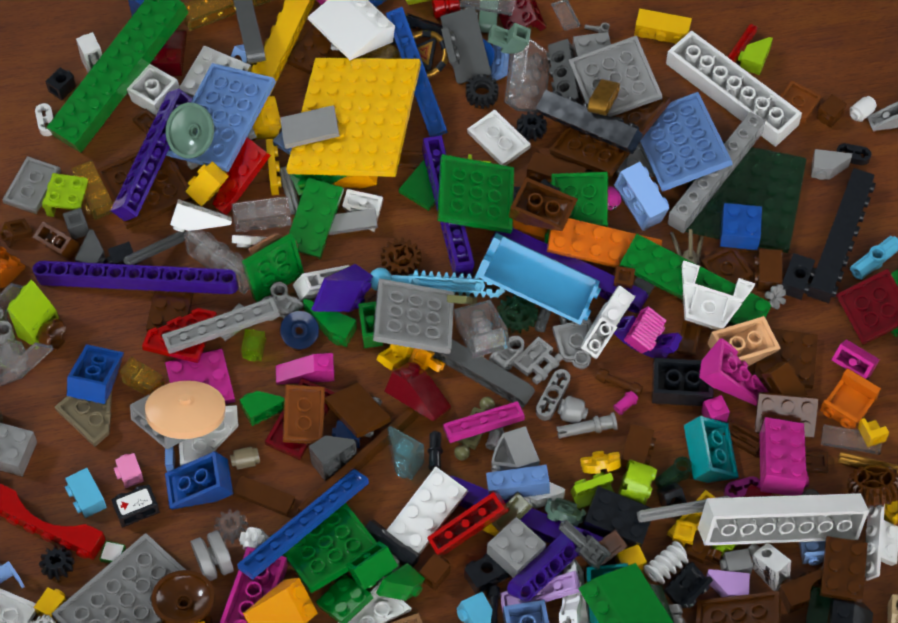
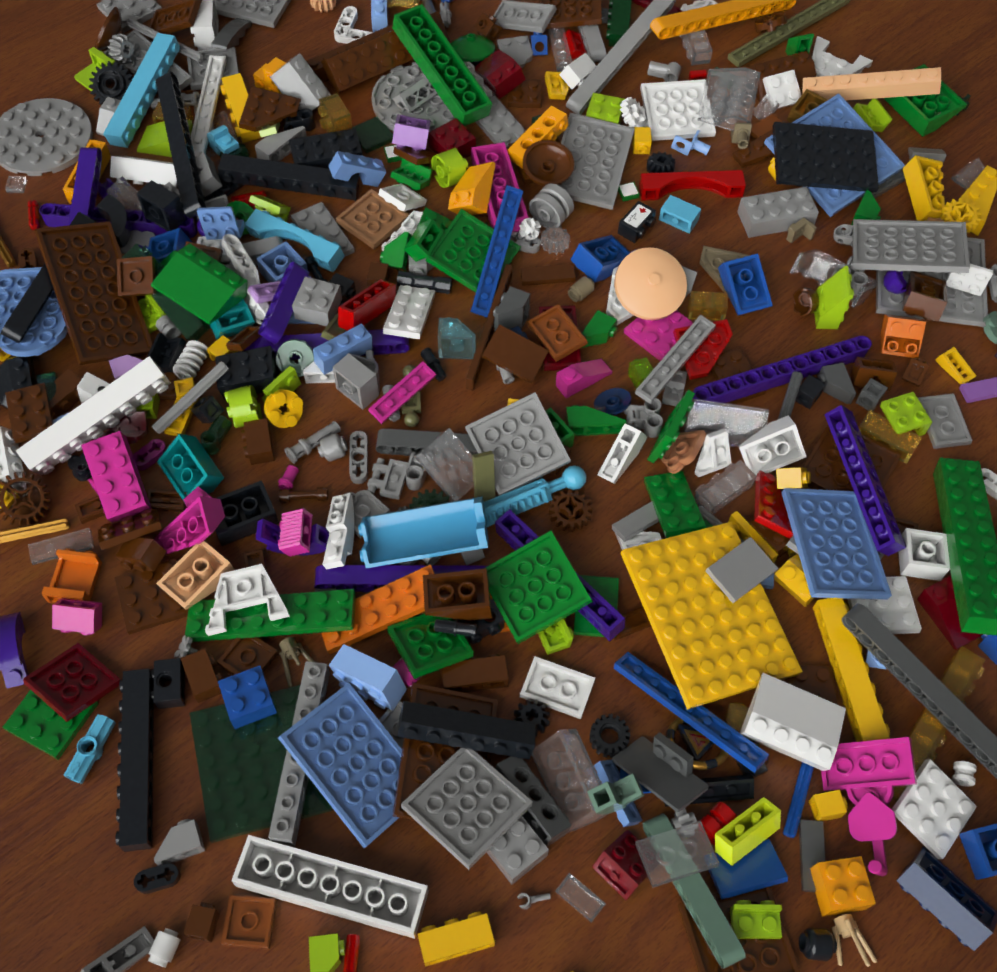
camera: 150 degrees right, 0 degrees up
bright pink brick [114,453,144,488] -> none
sand green dish [166,102,214,159] -> none
dark purple slope [311,264,373,312] -> none
dark red slope [384,362,451,421] -> none
dark grey connector [559,520,611,570] -> none
pearl gold beam [587,79,620,116] -> none
reddish brown plate [613,266,635,289] -> none
yellow panel [857,418,889,447] -> none

